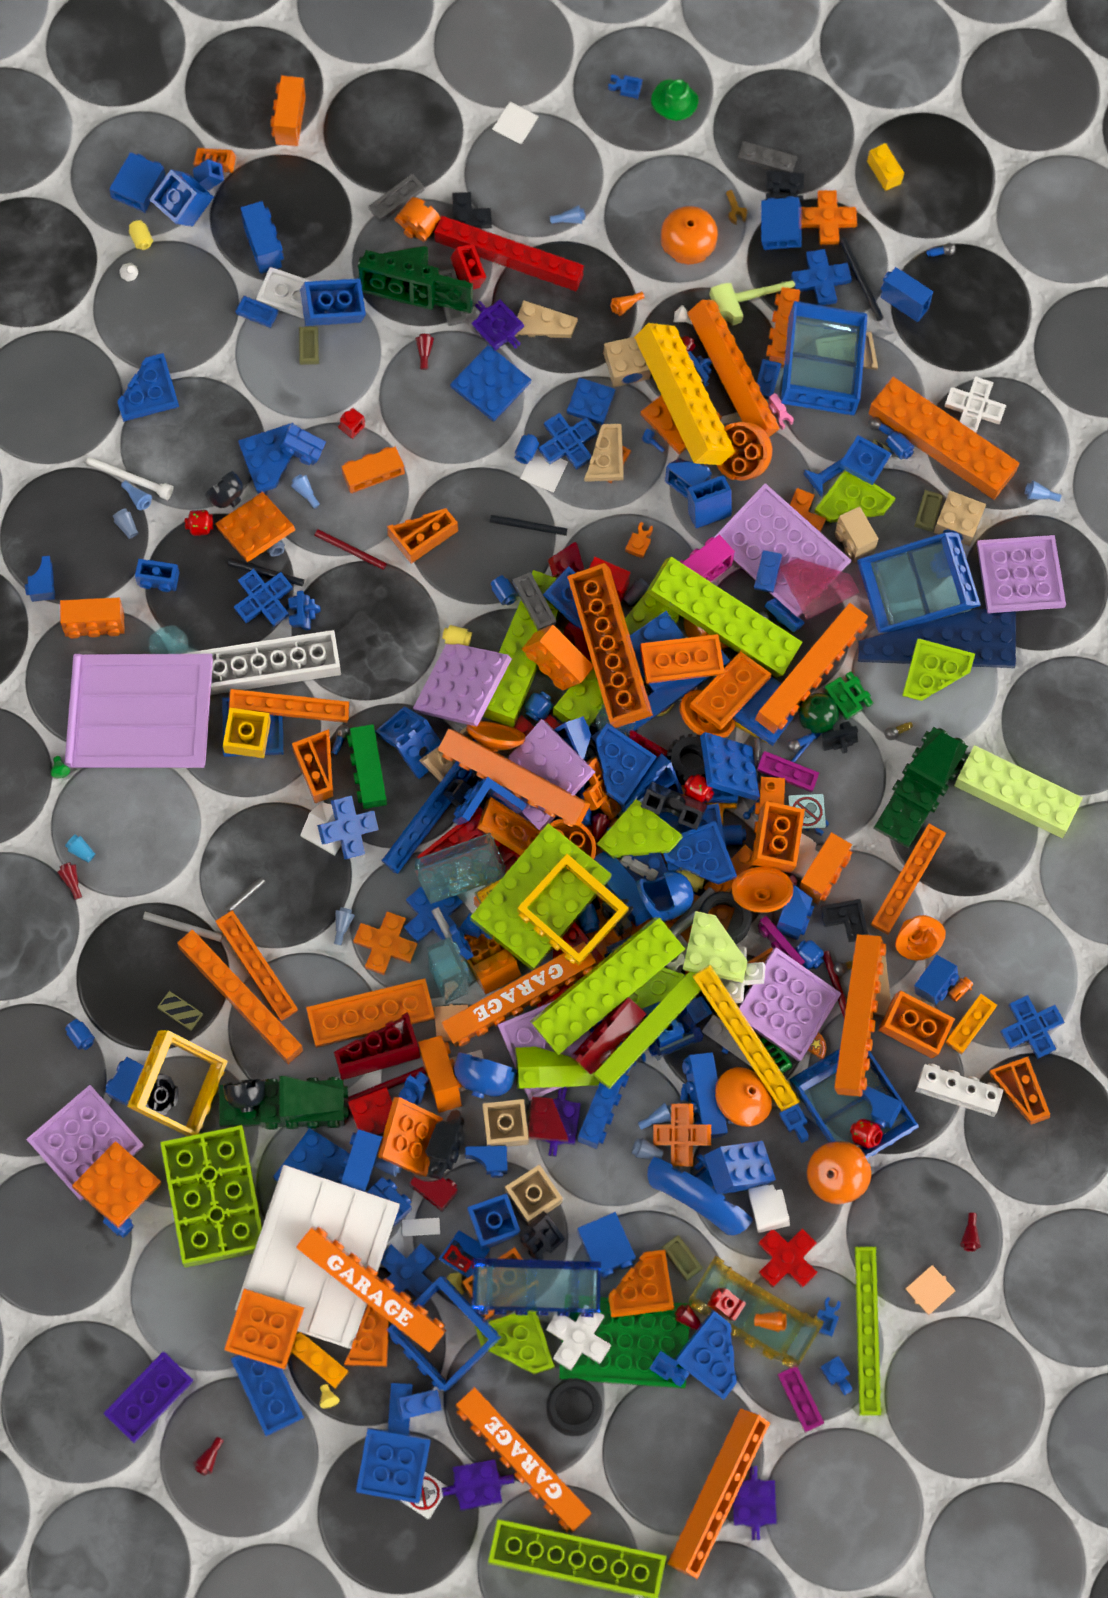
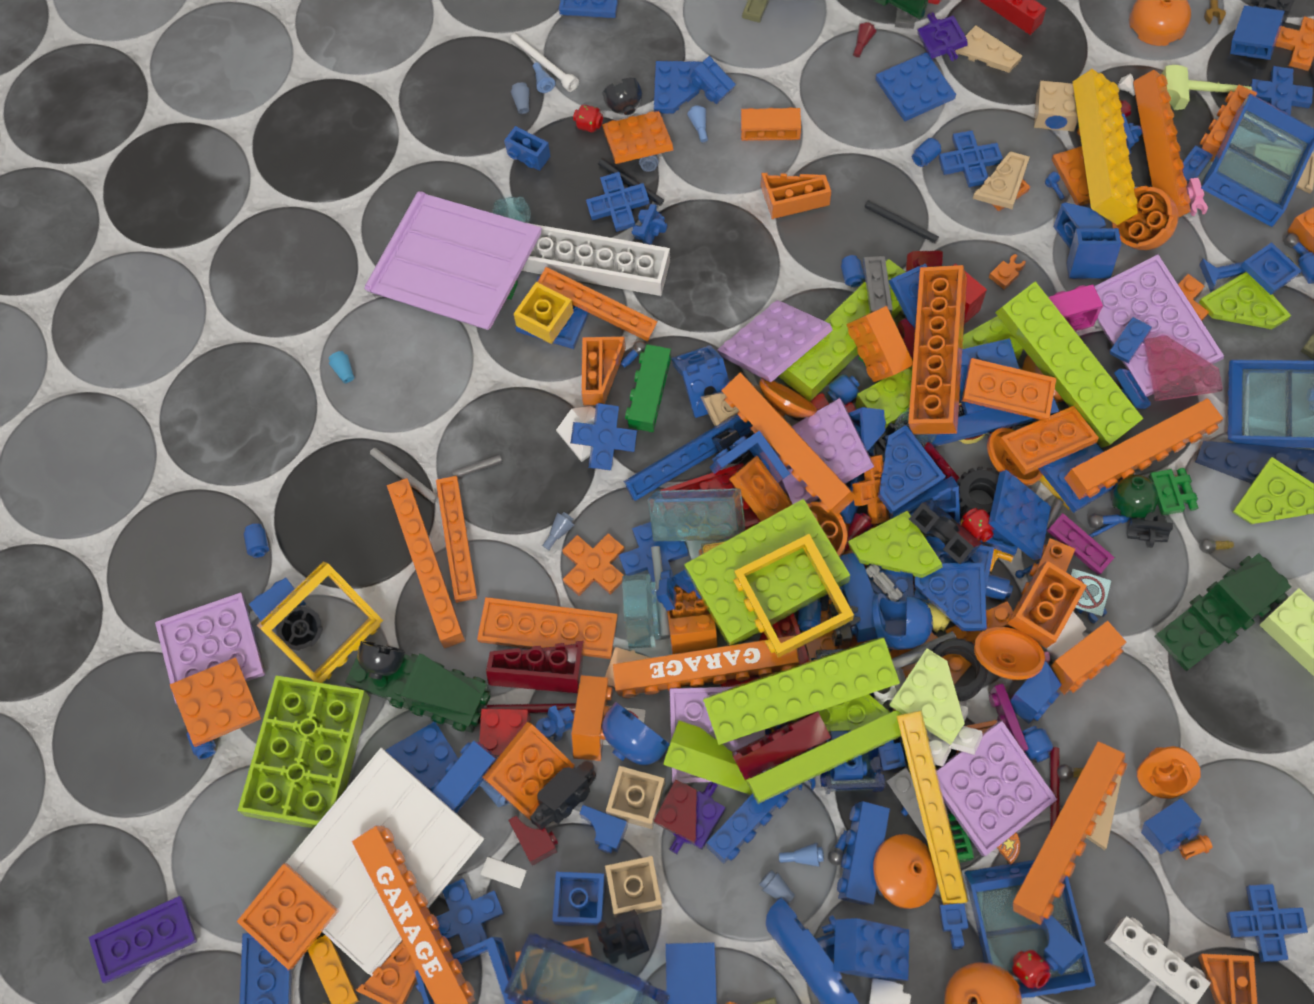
camera: 30 degrees right, 5 degrees down
blue arch [25,556,55,602] -> none
green rock [51,756,70,779] -> none
dark red cone [57,862,82,900] -> none
orange brick [60,597,125,639] -> none
olive tile [157,991,203,1031] -> none
dark red bar [315,529,387,570] -> none
red brick [338,408,365,439] -> none
blue brick [366,1177,412,1227] -> none
sticker [439,1230,490,1278] -> none
light yellow brick [442,625,472,646] -> none
light yellow rock [446,1272,464,1294] -> none
white sticker [520,449,568,493] -> none
blue plate [567,377,615,425] -> none
orange cone [611,291,645,316] -> none
sand blue cone [623,578,649,607] -> none
orange plate [653,1104,711,1166] -> none
black plate [820,899,869,942] -> none
tan brick [835,506,878,563] -> none
orange plate [871,824,946,935] -> none
orange brick [878,991,955,1059] -> none
light orange plate [945,994,997,1055] -> none

